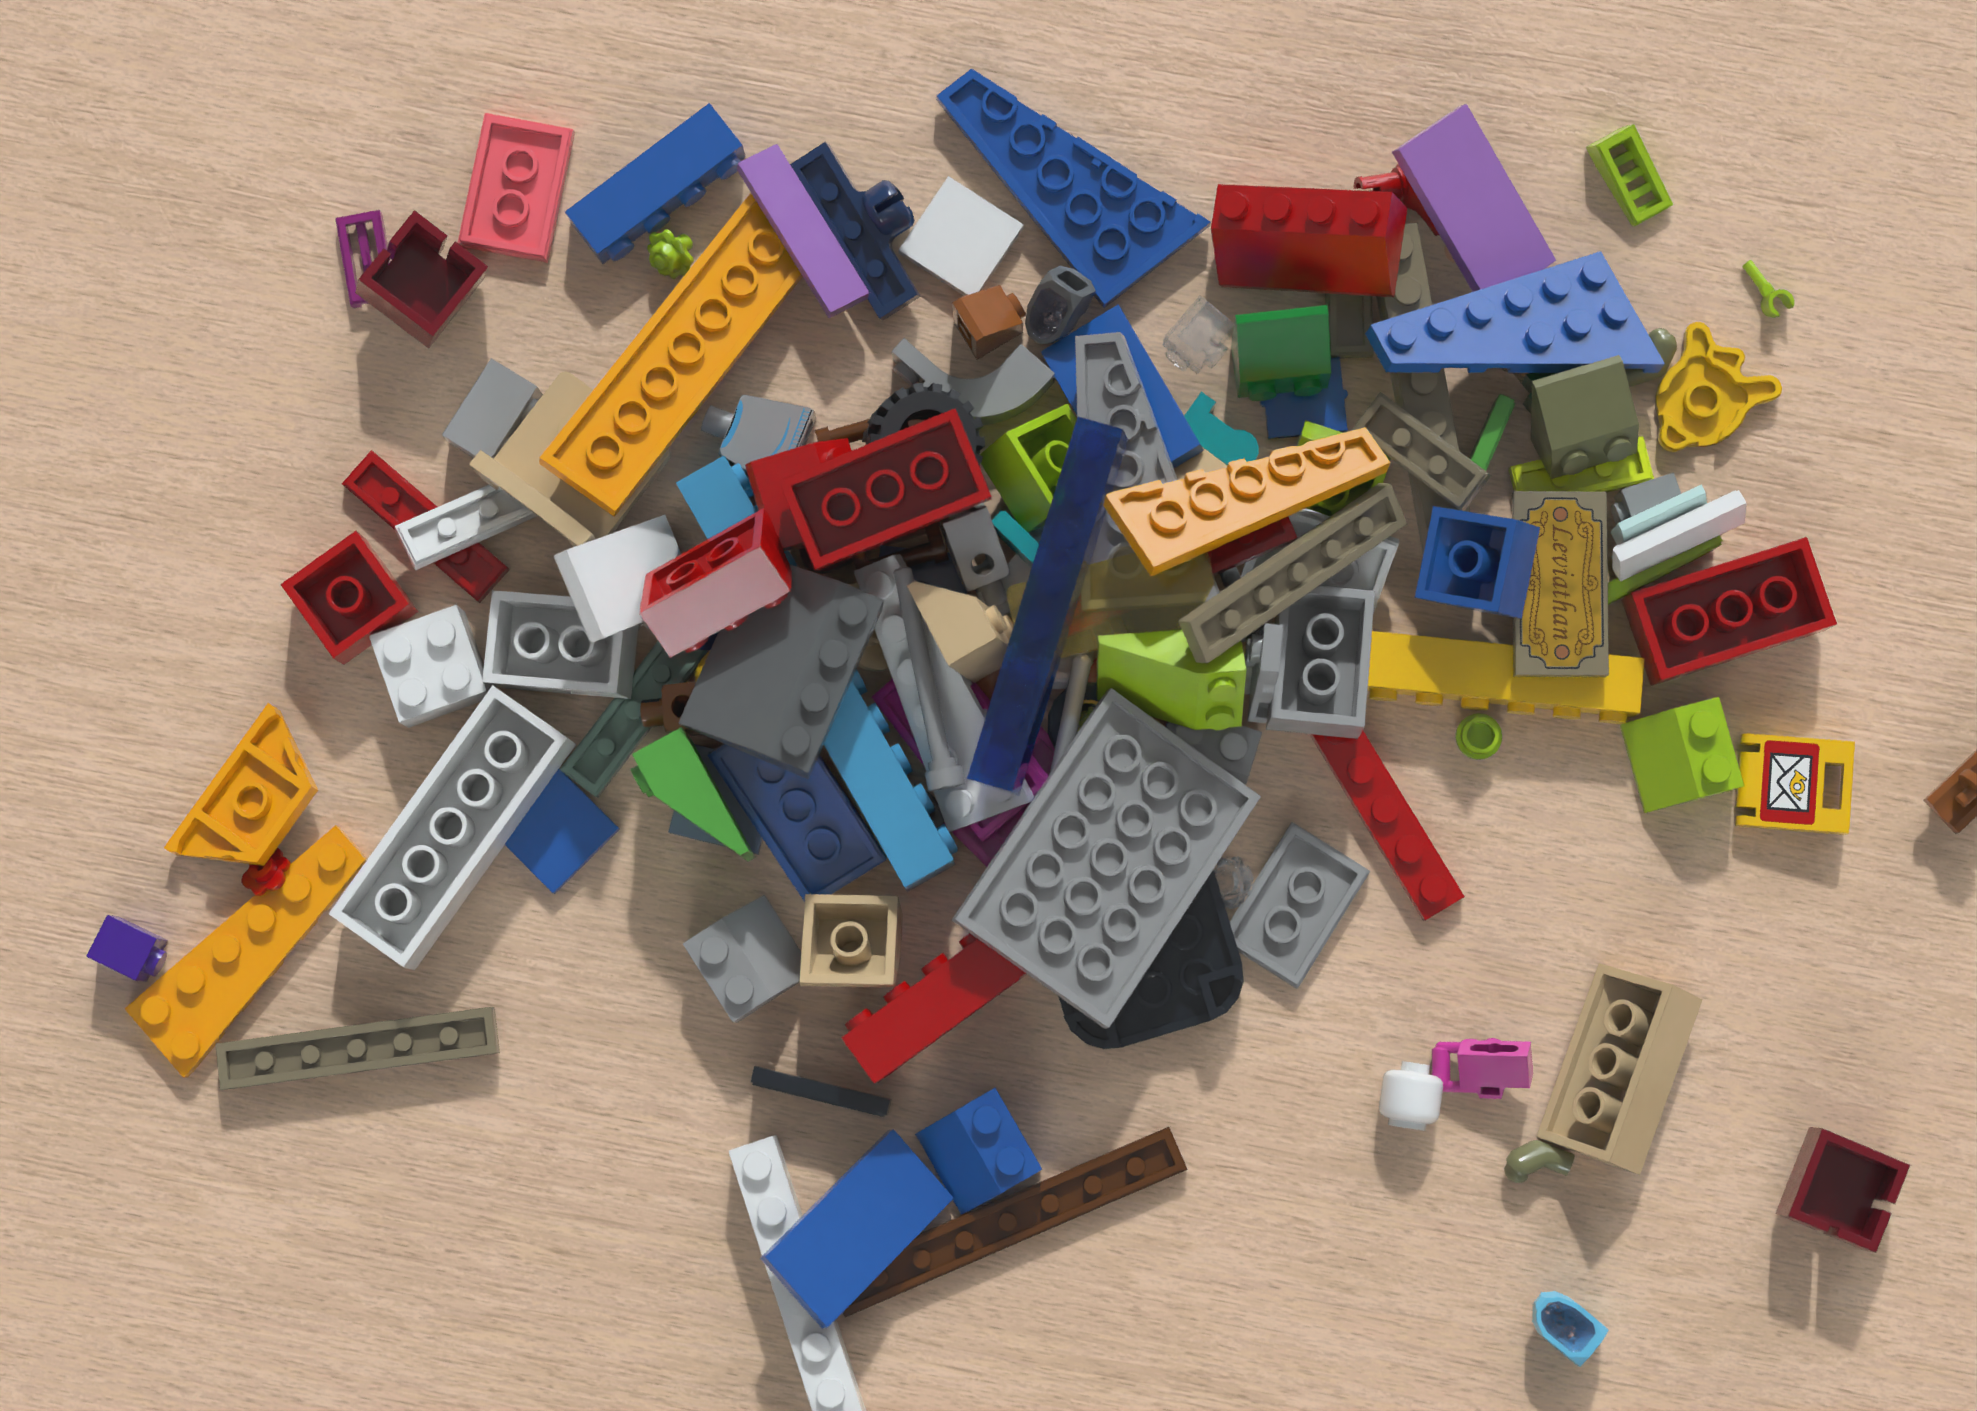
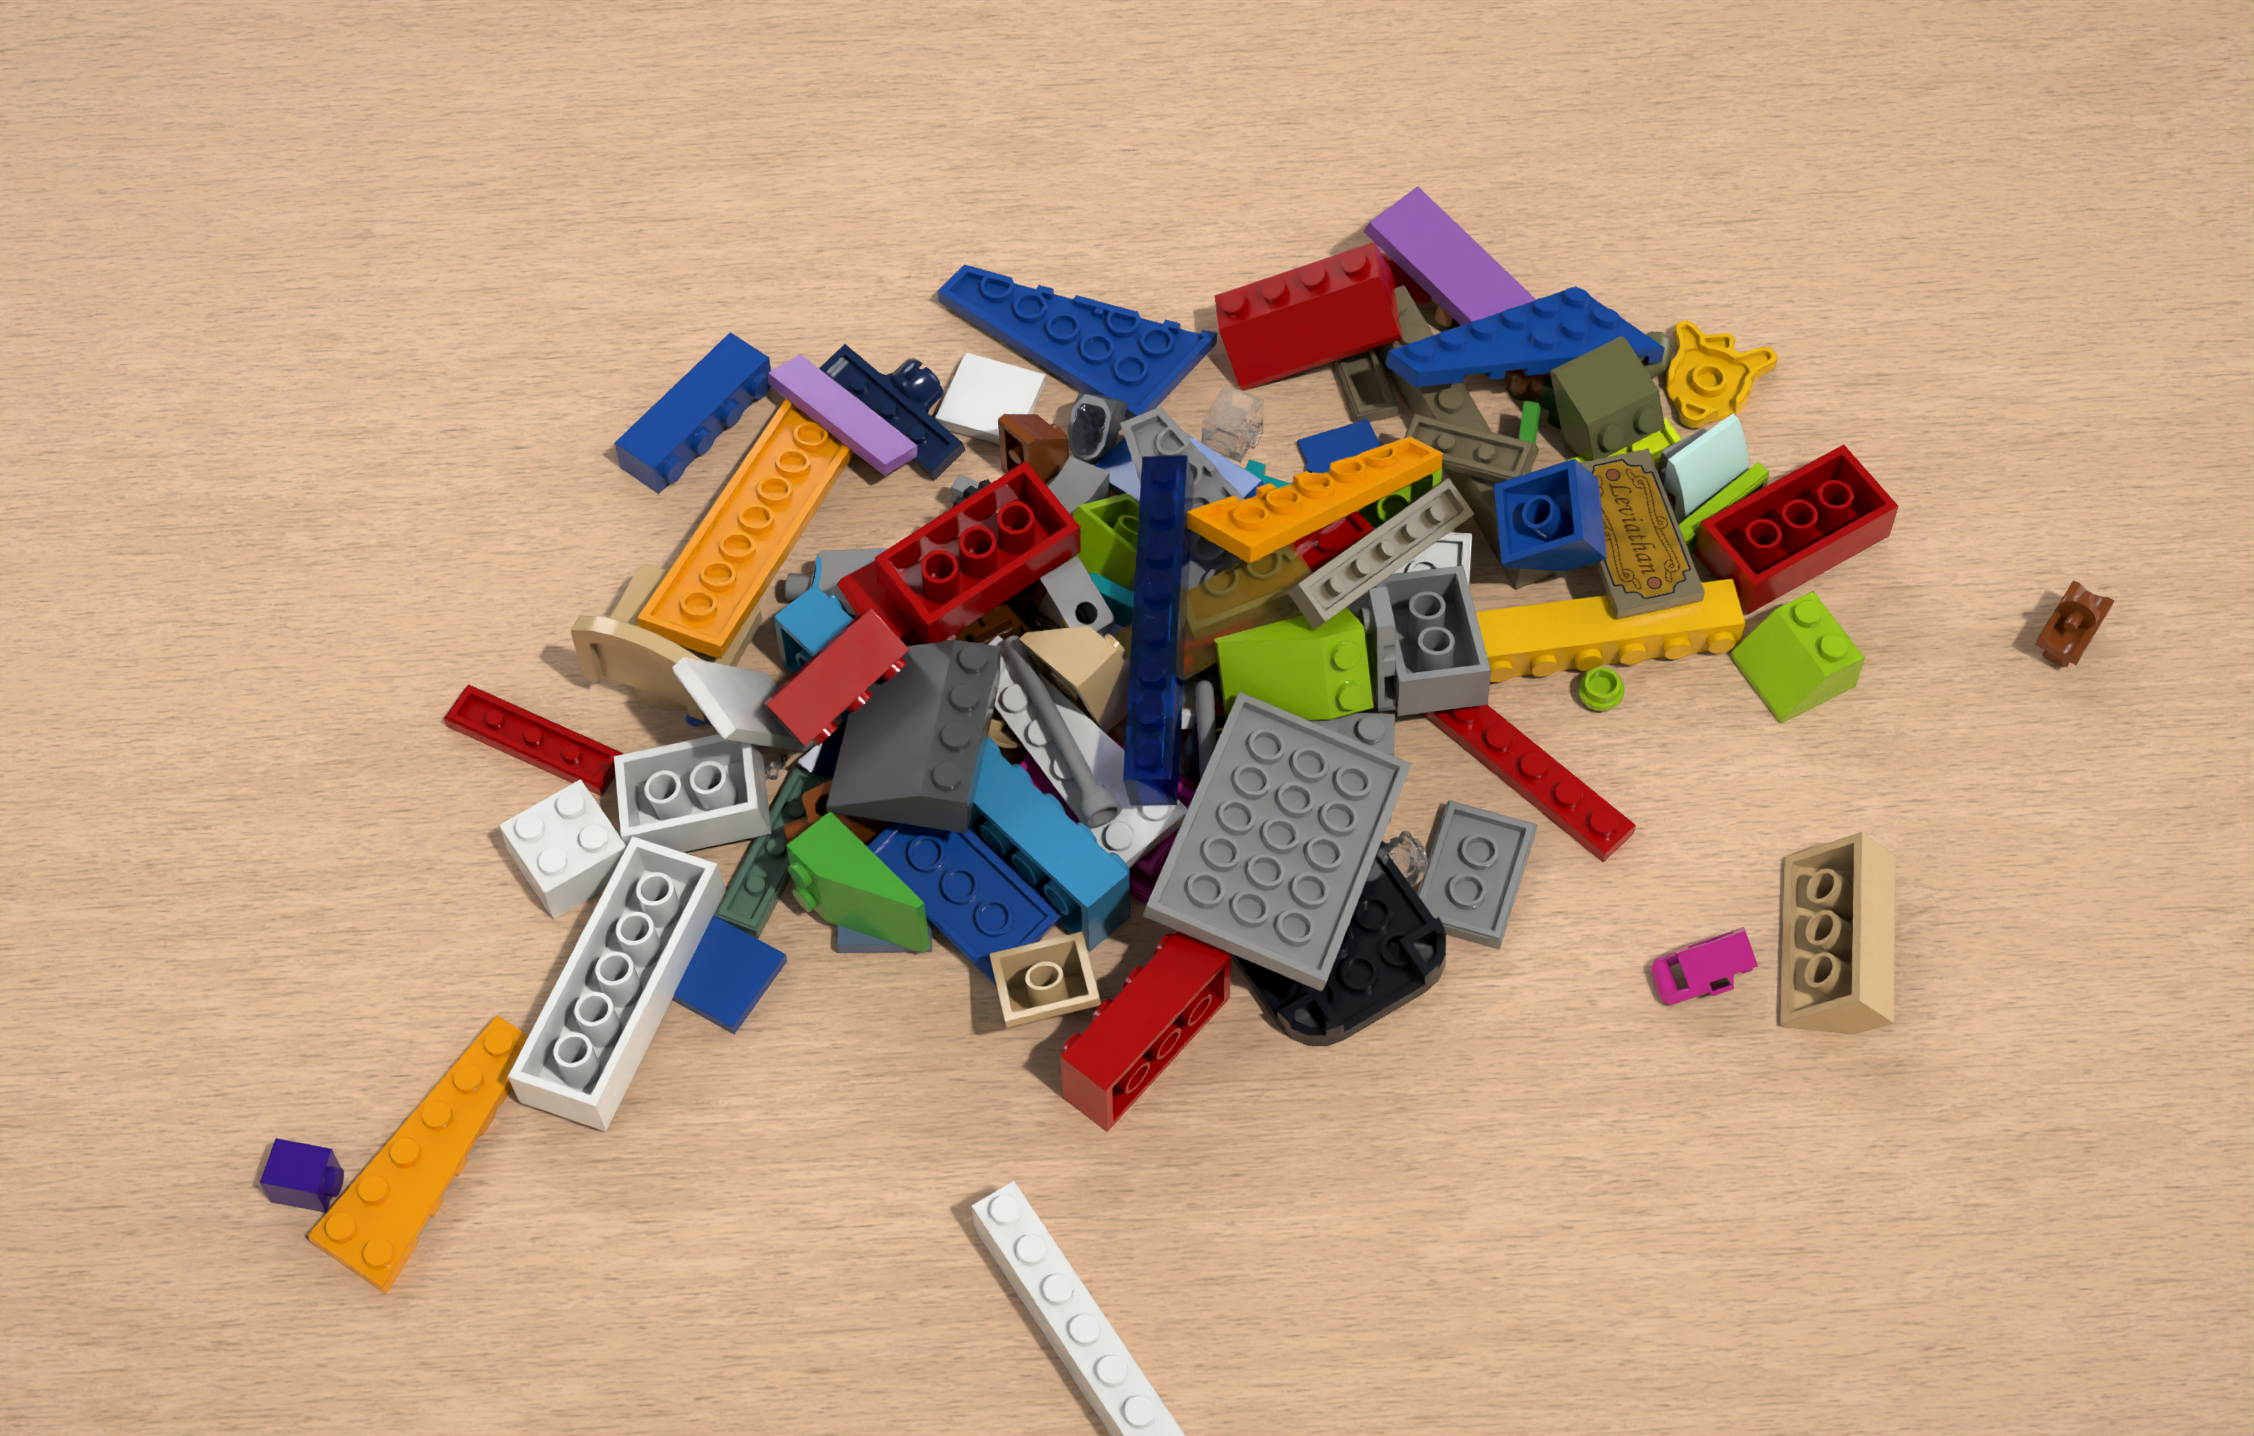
camera: 15 degrees left, 25 degrees down
light orange wing [164,703,318,866] -> none
dark tan plate [215,1007,500,1090] -> none
red plant [241,847,290,896] -> none
red brick [280,531,419,665] -> none
magenta tile [335,210,391,309] -> none
dark red piece [355,210,488,349] -> none
white tile [395,485,537,571] -> none
light grey brick [442,358,543,459] -> none
coral tile [458,113,575,263] -> none
lime plant [647,229,694,279] -> none
light grey slope [683,895,801,1023] -> none
black tile [750,1066,892,1117] -> none
blue tile [760,1129,954,1329] -> none
reddish brown tile [843,1126,1188,1318] -> none
blue slope [915,1087,1042,1215] -> none
green slope [1231,305,1331,401] -> none
white head [1379,1061,1443,1131] -> none
olive arm [1504,1140,1575,1183] -> none
rock [1532,1291,1609,1367] -> none
lime slope [1586,124,1674,227] -> none
white tile [1612,490,1747,582] -> none
container [1735,733,1855,835] -> none
lime hand [1742,260,1795,318] -> none
dark red piece [1775,1127,1910,1253] -> none

